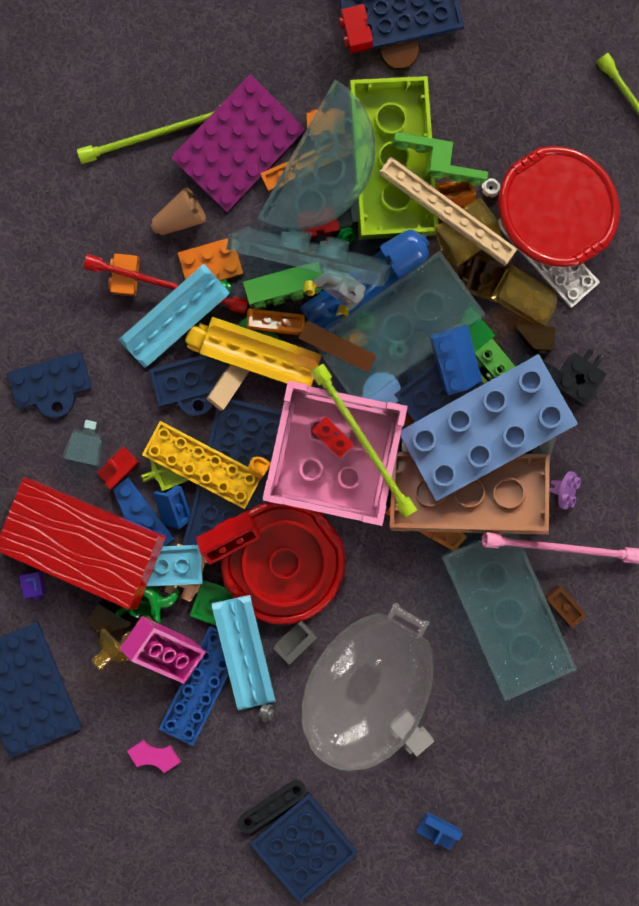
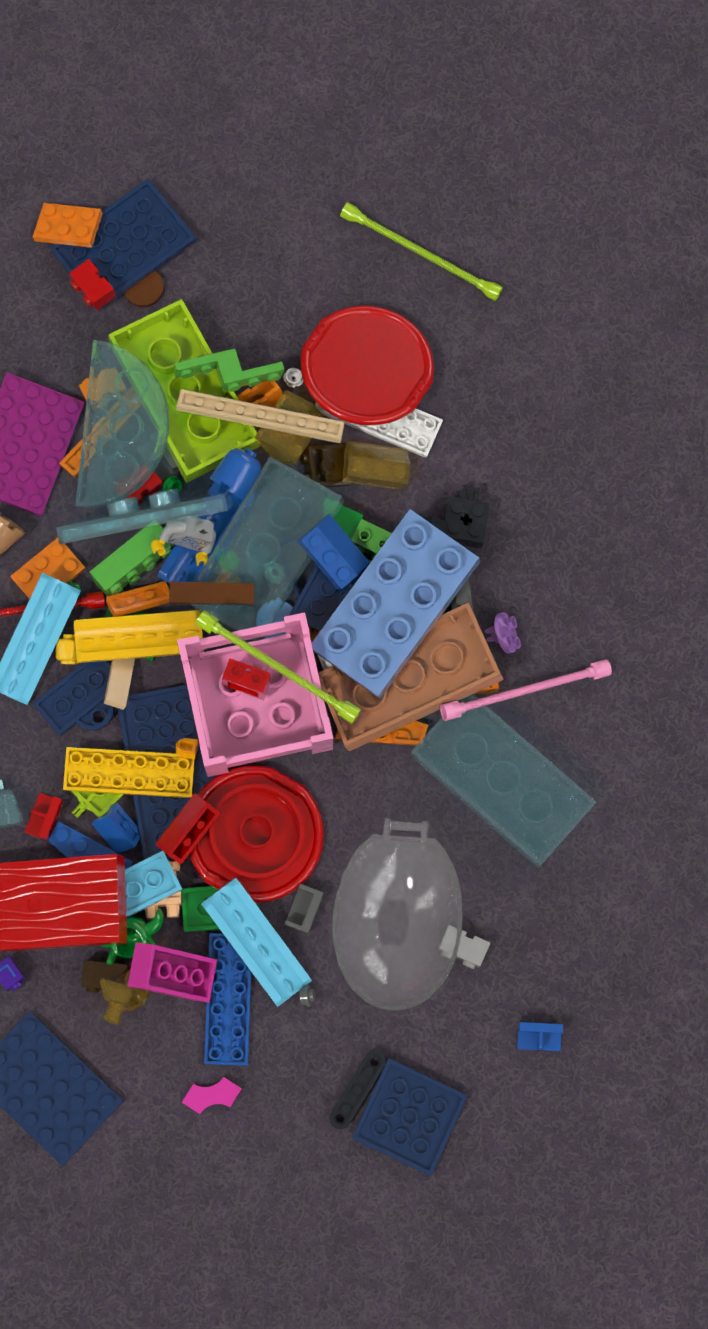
camera: 25 degrees left, 10 degrees down
dark brown slope [514,324,555,355] -> none
reddish brown panel [543,585,587,628] -> none

